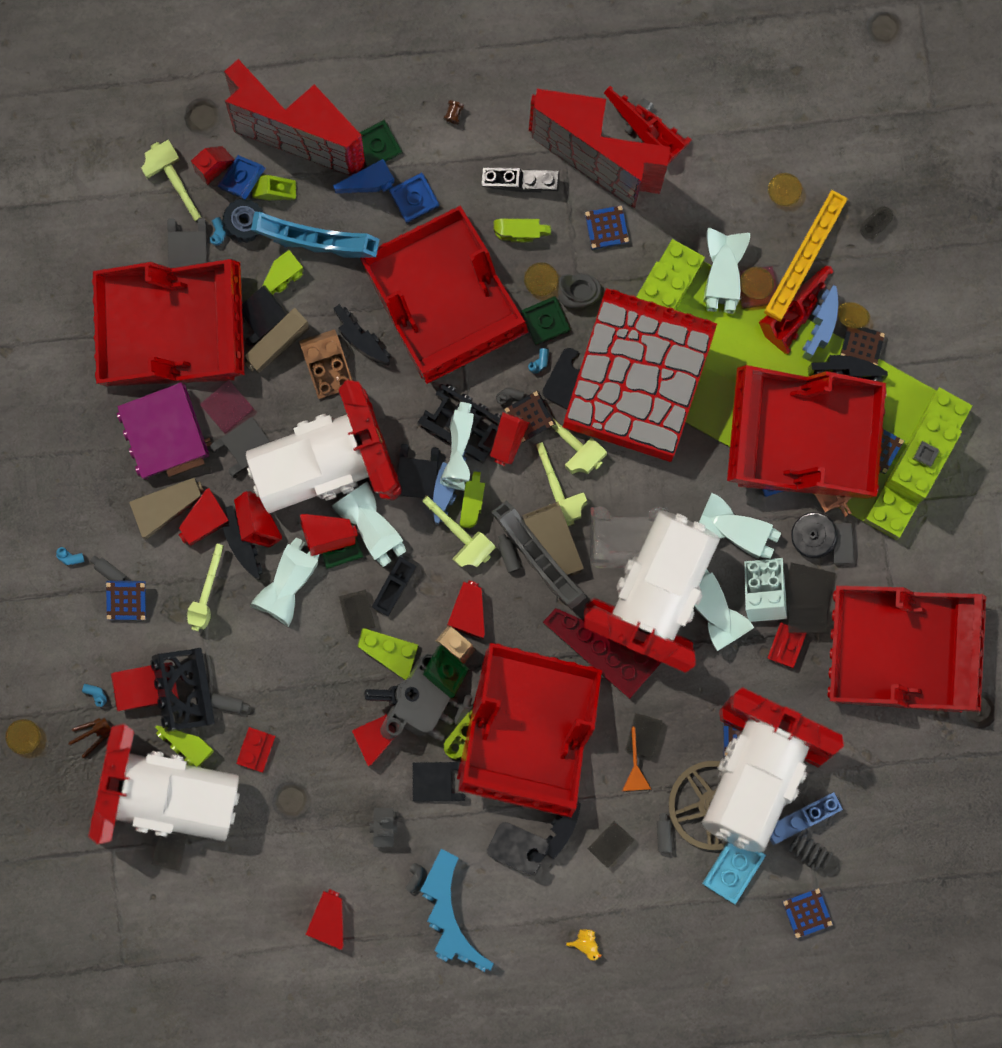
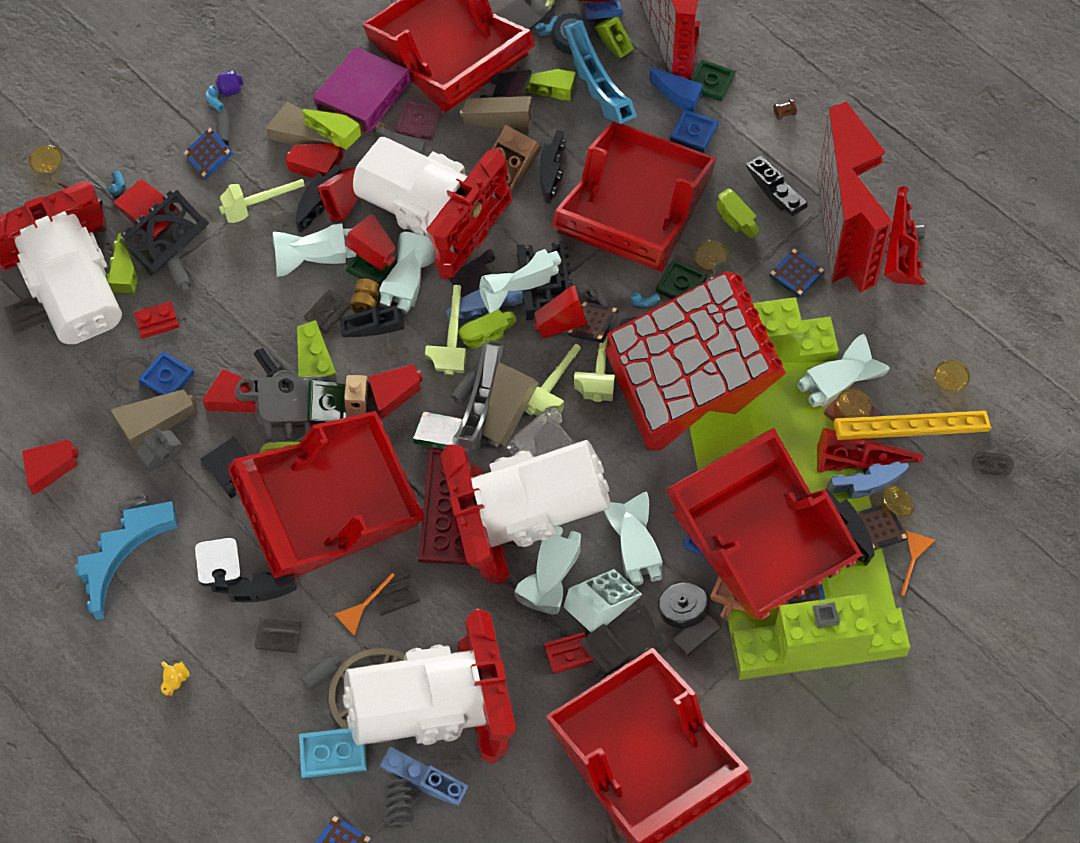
camera: 60 degrees right, 20 degrees down
none -> dark tan slope [111,389,197,449]
none -> blue tile [138,351,195,396]
none -> dark purple head [215,70,244,96]
none -> lime slope [302,109,361,150]
none -> pearl gold wheel [350,279,380,313]
none -> tile [413,412,462,449]
none -> orange piece [901,531,936,597]

